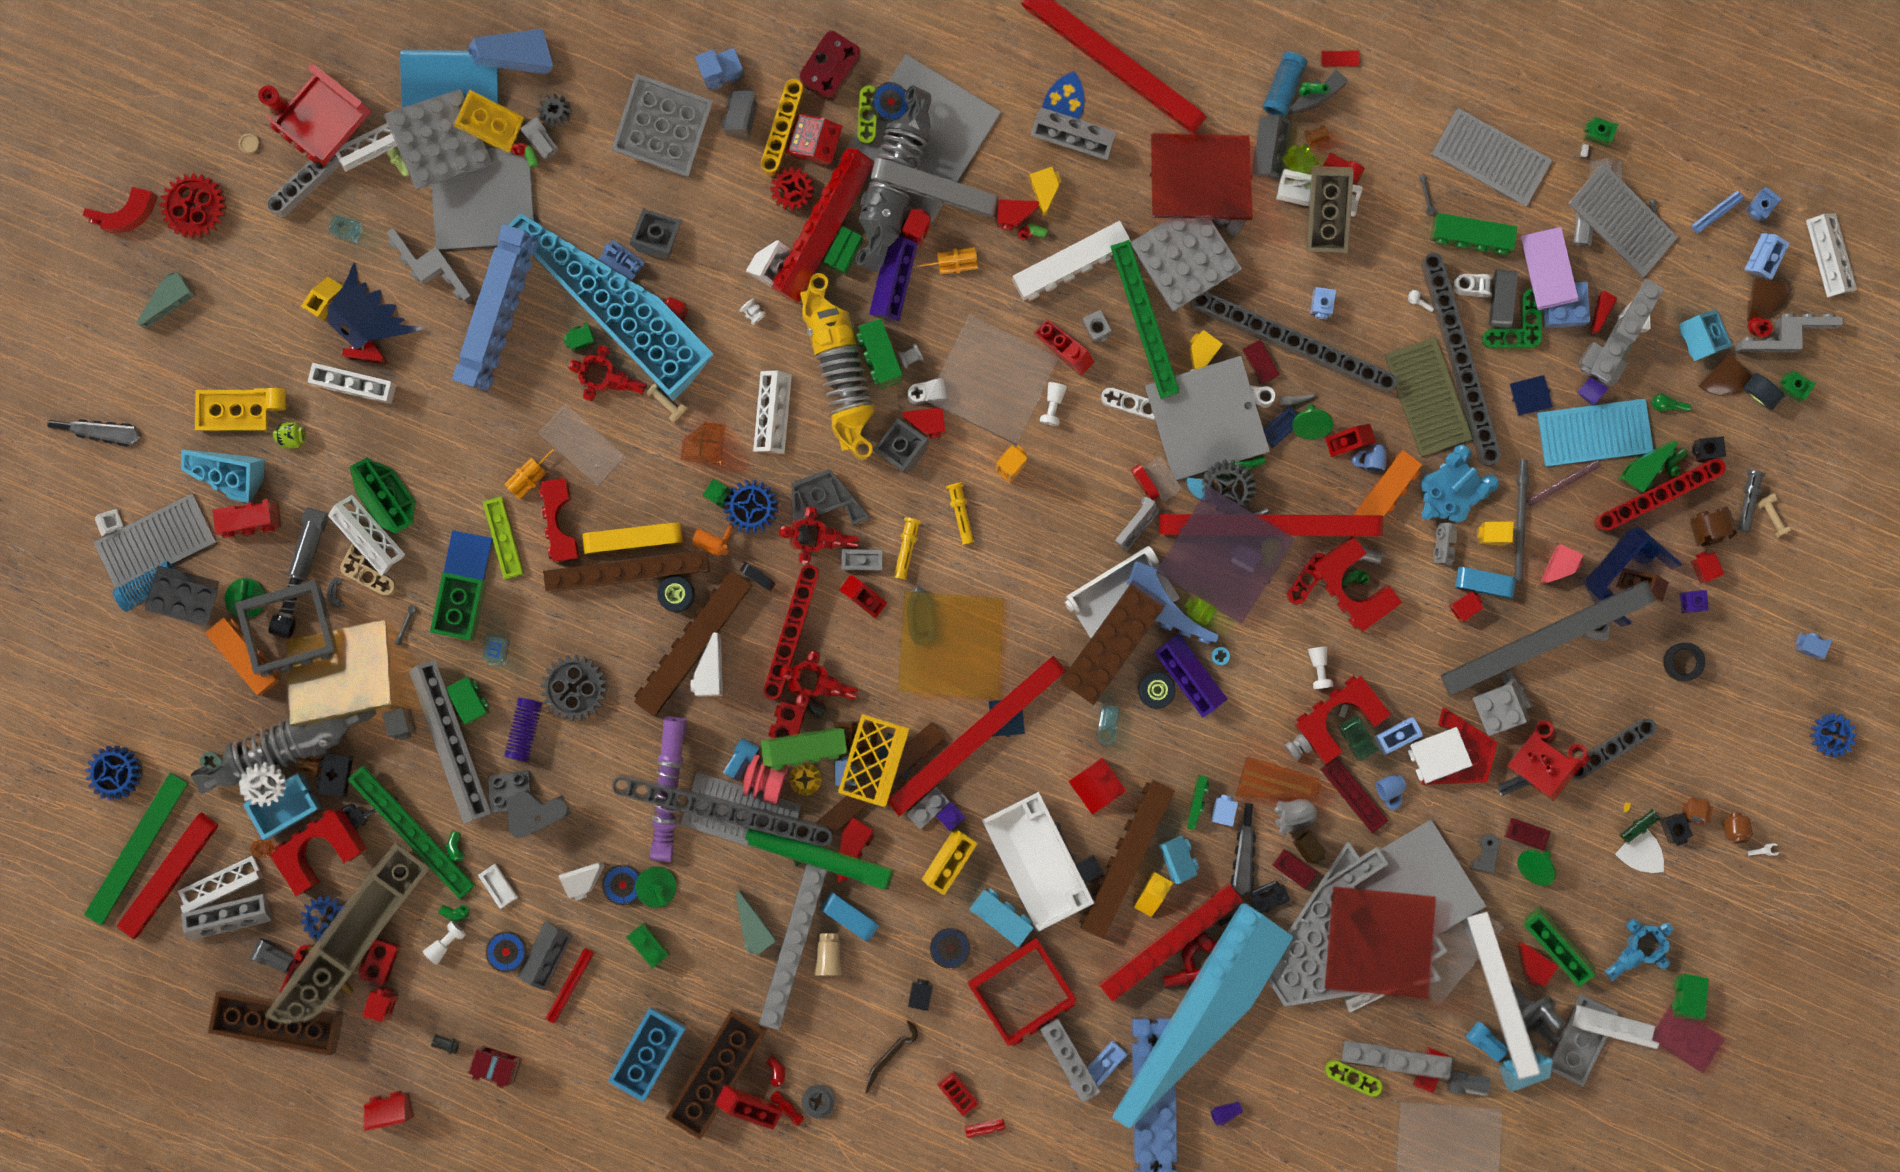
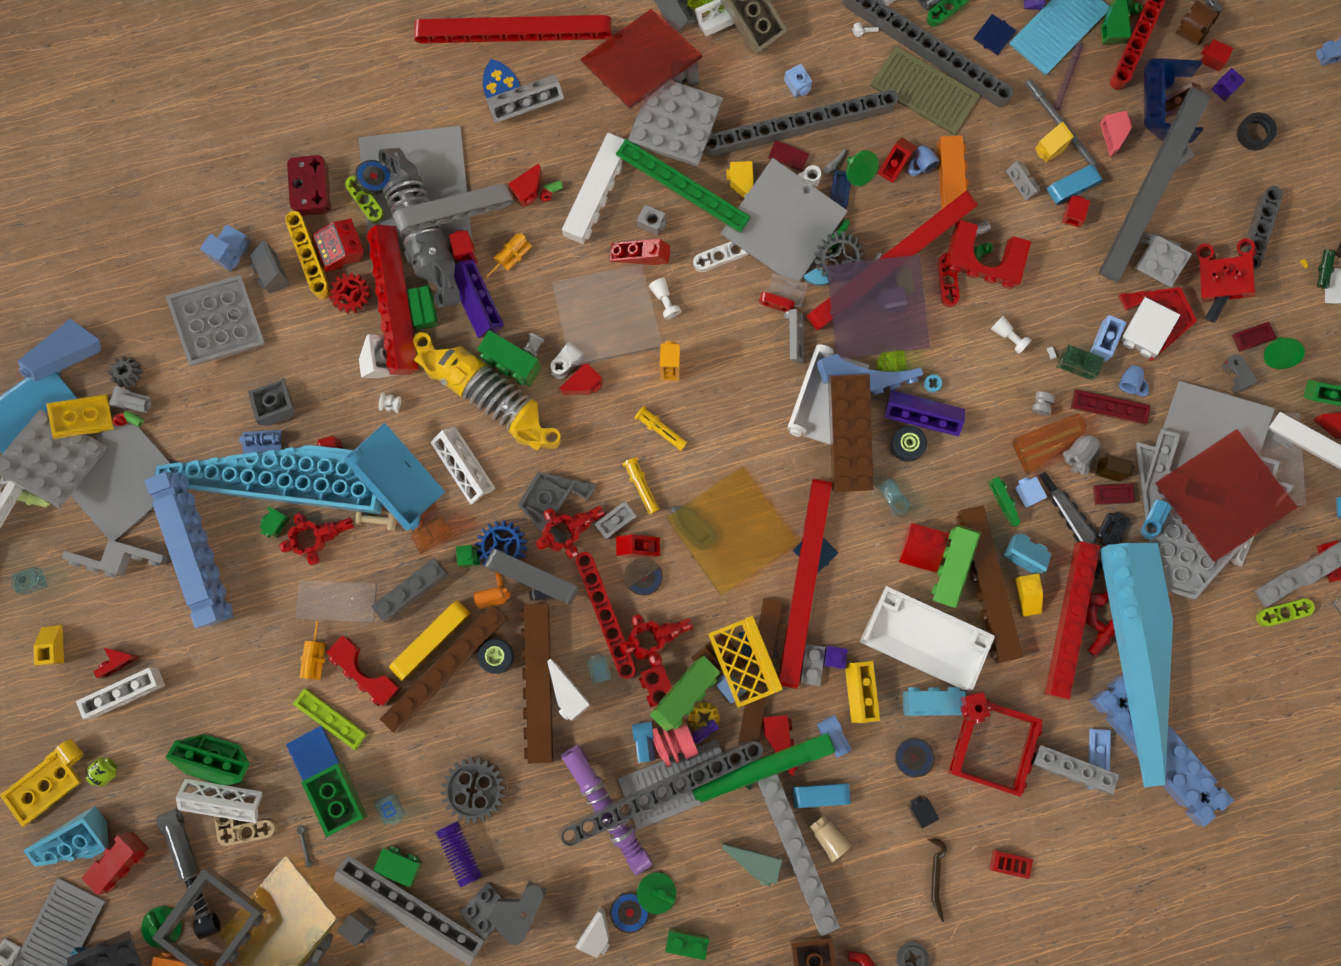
camera: 35 degrees left, 5 degrees down
dark grey piece [327,577,344,608] -> none
dark blue piece [328,262,425,349] -> none
pearl dark grey pin [806,698,827,718] -> none
dark grey slope [873,418,930,473] -> none
red axle [965,1119,1005,1138] -> none
yellow slope [1029,167,1061,216] -> none
black brick [1075,854,1104,883] -> none
dark purple cone [1210,1101,1243,1126] -> none
red arch [1294,675,1391,764] -> none
dark azure shield [1420,444,1499,523] -> none
none -> dark azure door [343,423,445,531]
none -> dark grey brick [371,558,449,623]
none -> dark grey beam [484,548,579,605]
none -> clear light blue brick [587,654,612,684]
none -> clear smoke tile [624,557,663,596]
none -> dark purple axle [691,720,719,744]
none -> medium blue piece [817,715,852,758]
none -> bright green brick [931,525,982,608]
none -> red brick [960,692,992,724]
none -> dark azure piece [1140,499,1172,539]

